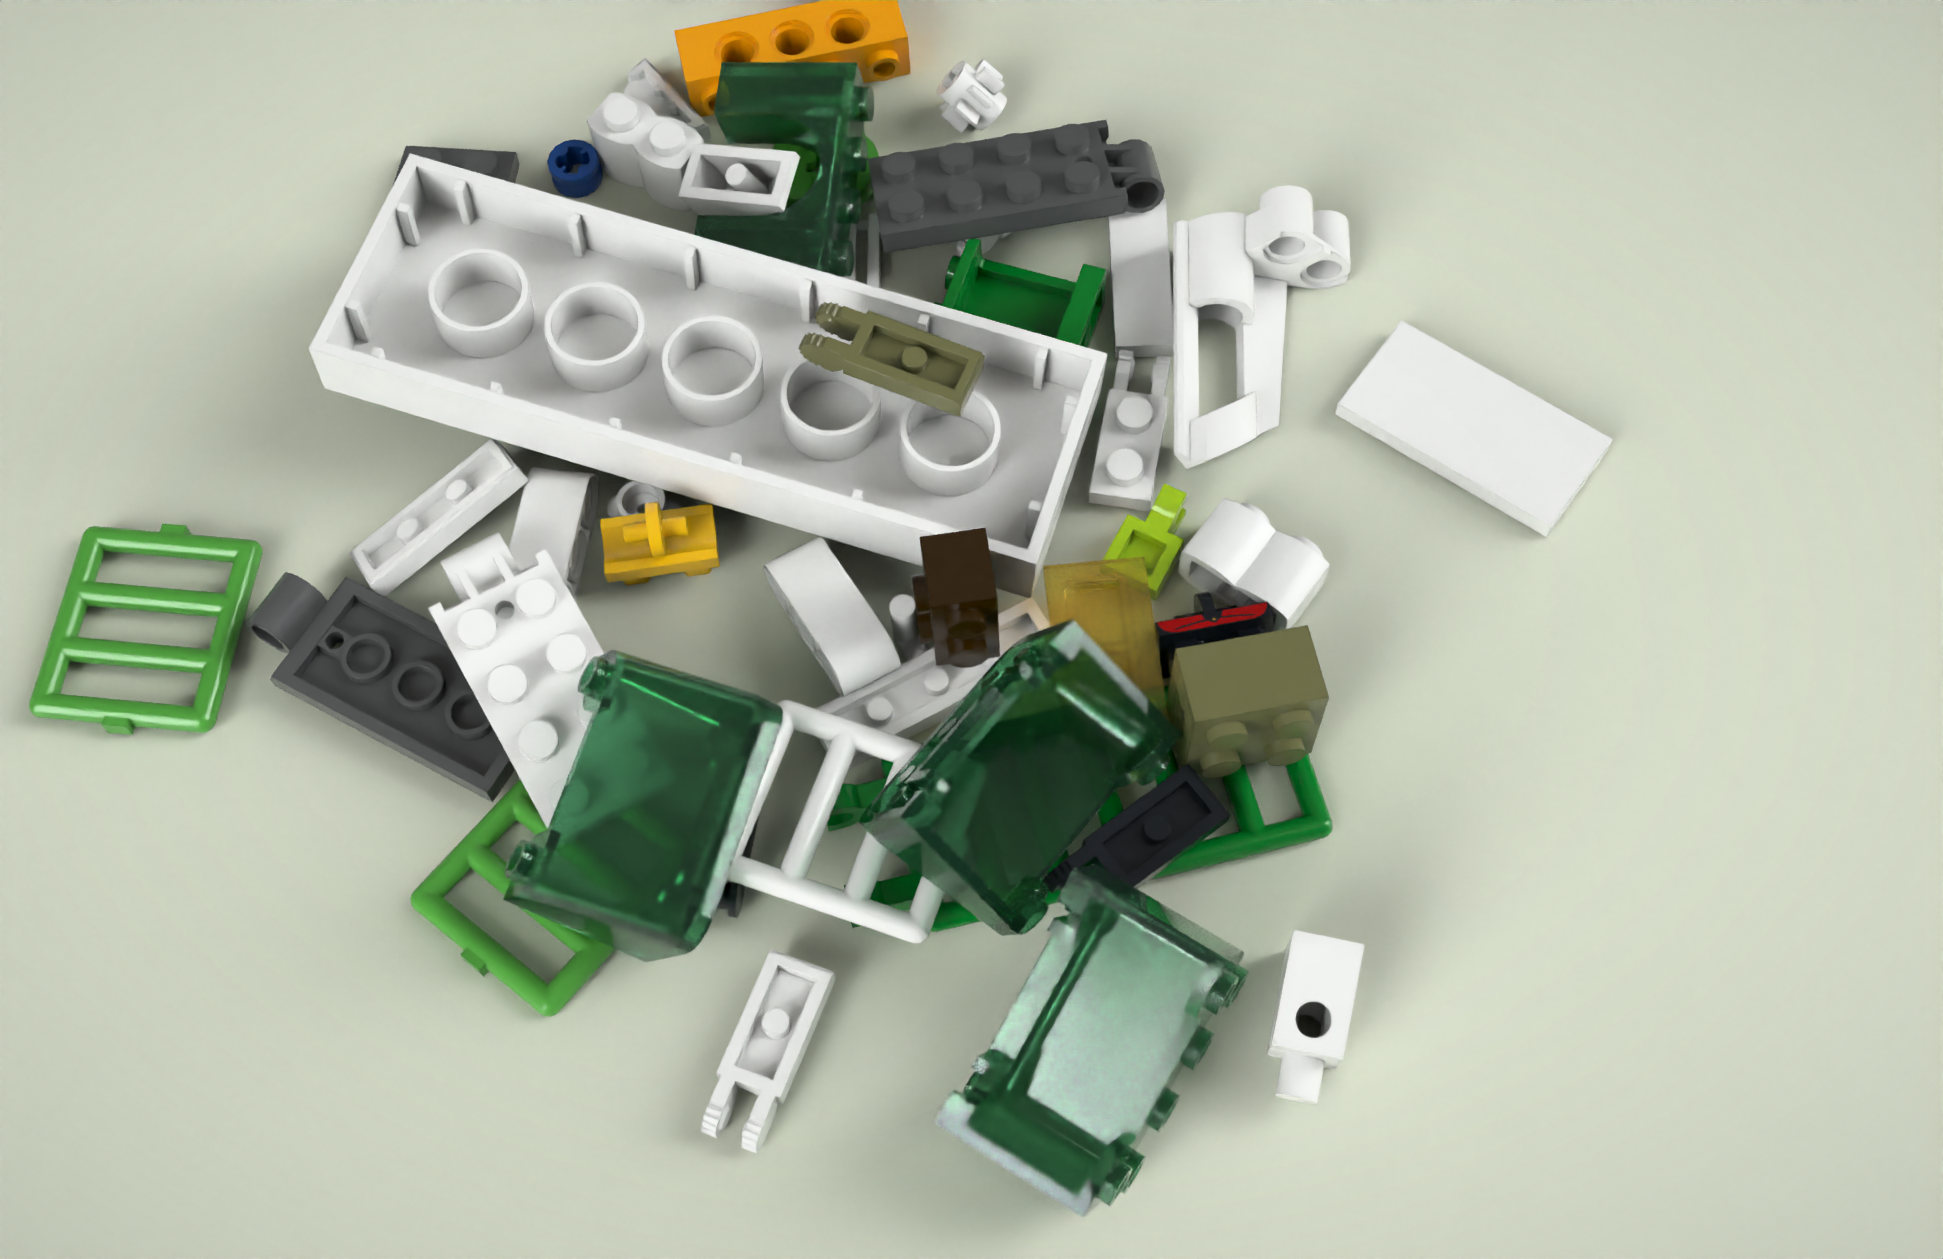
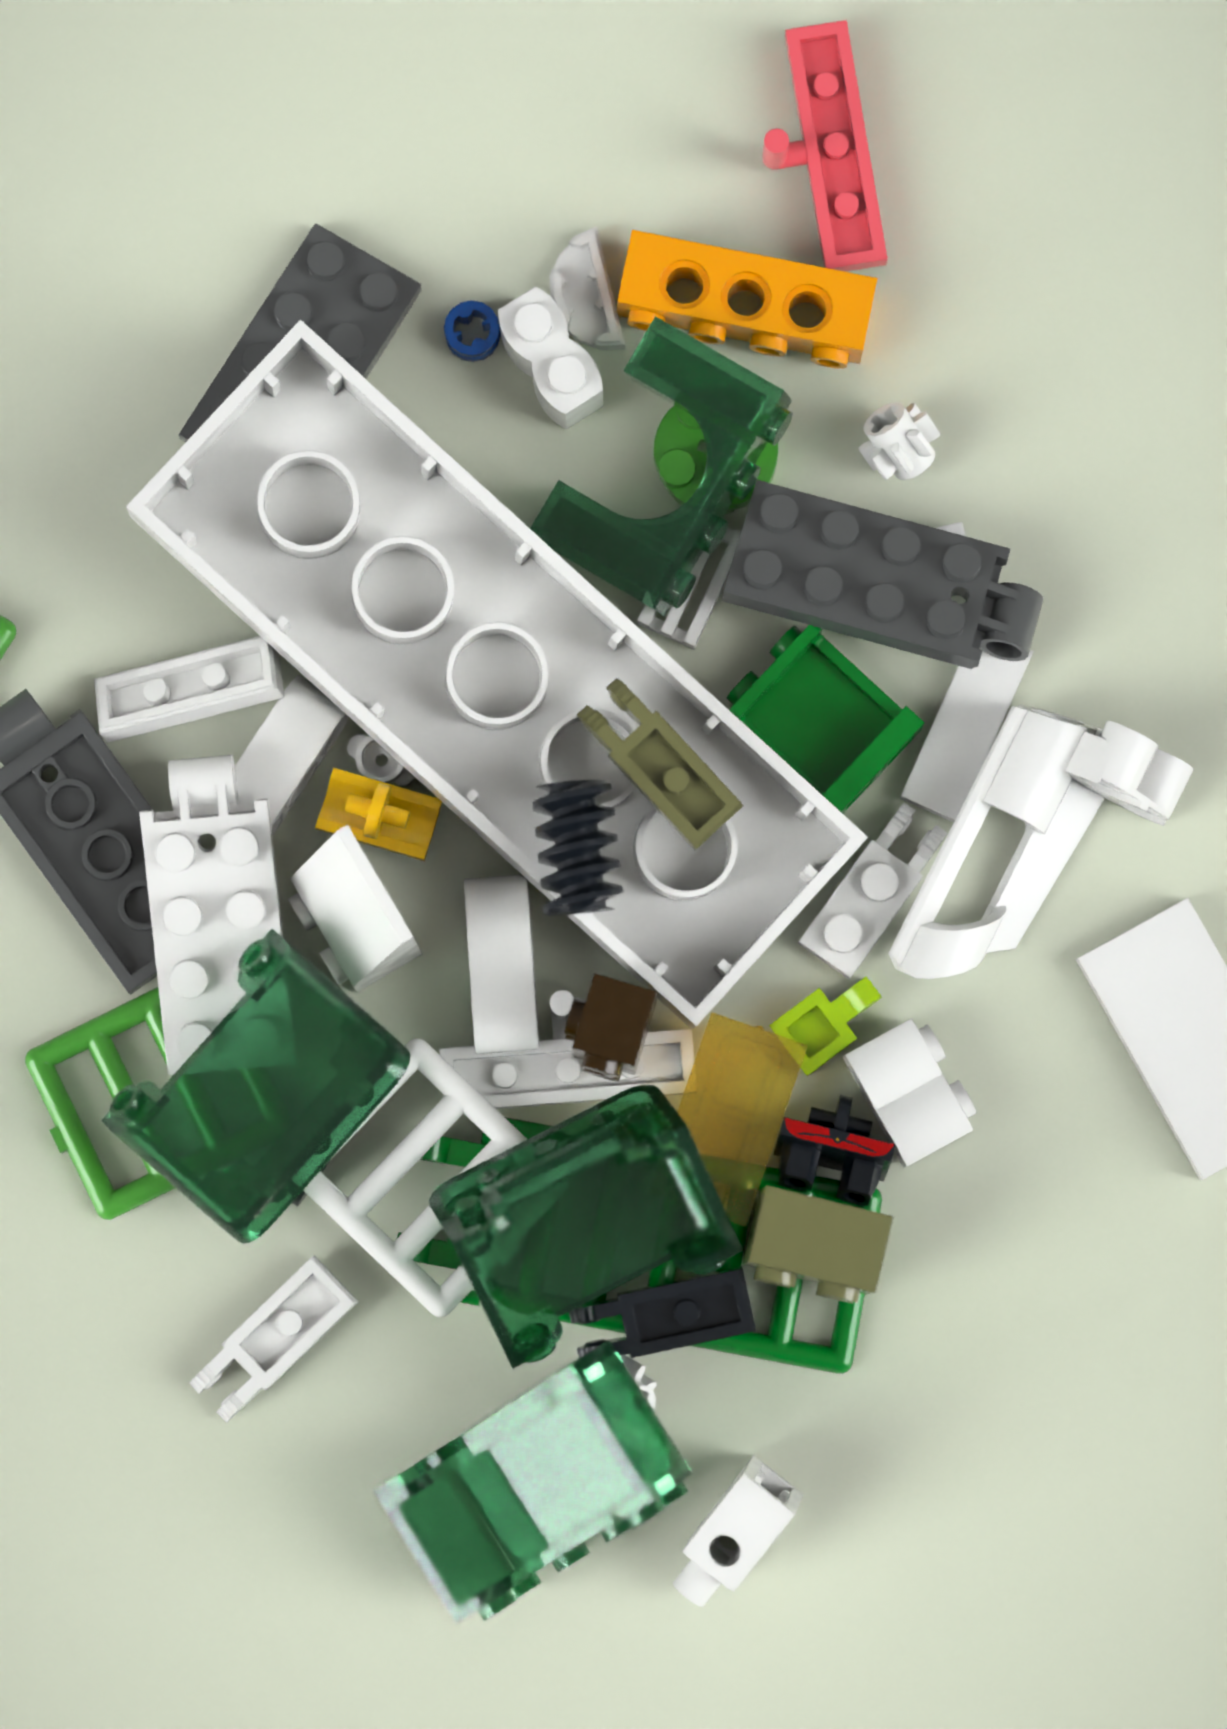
camera: 25 degrees right, 20 degrees up
white slope [678,143,800,231] -> none
none -> white slope [288,825,422,992]
none -> black piece [533,780,623,916]

